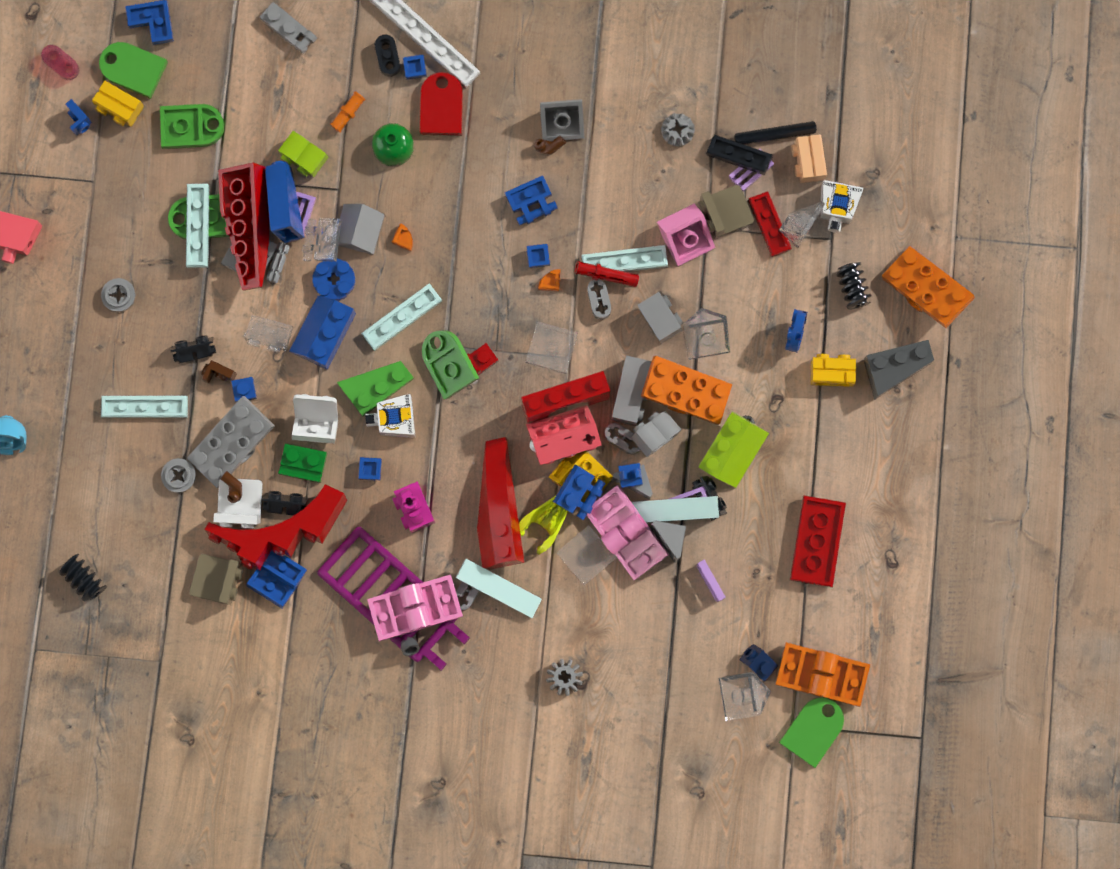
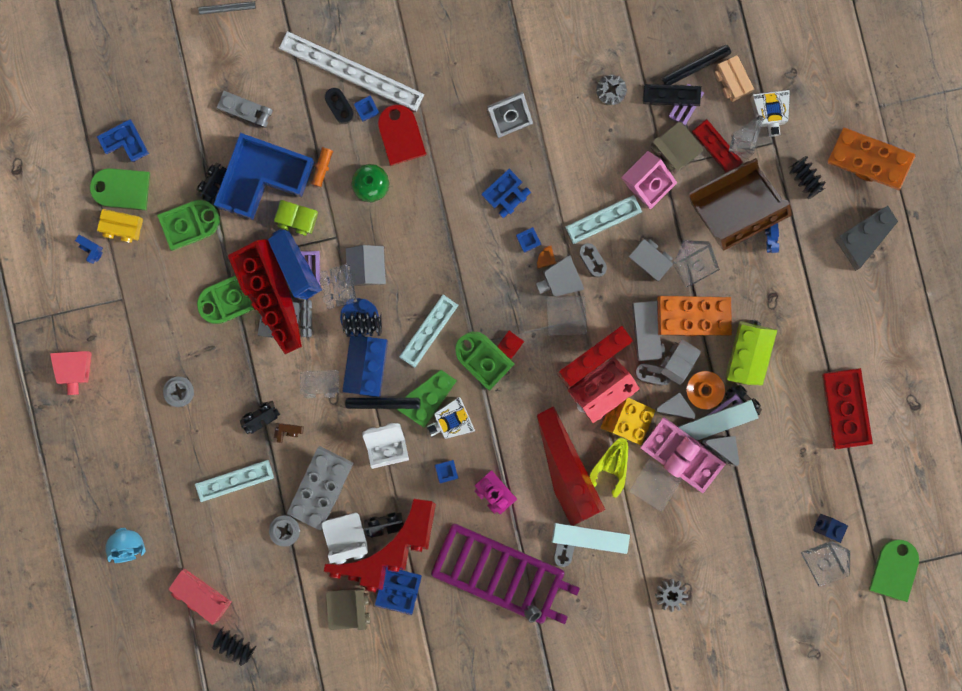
camera: 15 degrees left, 5 degrees up
clear pink plate [41,45,79,80] -> none
light aqua tile [186,184,209,268] -> none
reddish brown arm [220,471,242,503] -> none
blue plate [231,377,257,403] -> none
green plate [278,444,328,483] -> none
bright pink plate [367,575,463,641] -> none
orange tile [392,223,413,252] -> none
reddish brown arm [534,135,566,155] -> none
blue plate [553,465,606,520] -> none
red pin [574,261,639,288] -> none
blue tile [618,463,643,488] -> none
lavender tile [696,560,726,603] -> none
orange plate [775,642,871,707] -> none
yellow brick [810,354,856,387] -> none
none -> coral wedge [168,569,232,625]
none -> black hinge [196,163,227,202]
none -> blue piece [214,133,315,220]
none -> black piece [342,312,382,337]
none -> black axle [345,398,421,409]
none -> light grey torso [536,255,584,297]
none -> orange dish [686,371,725,409]
none -> reddish brown panel [689,158,792,251]

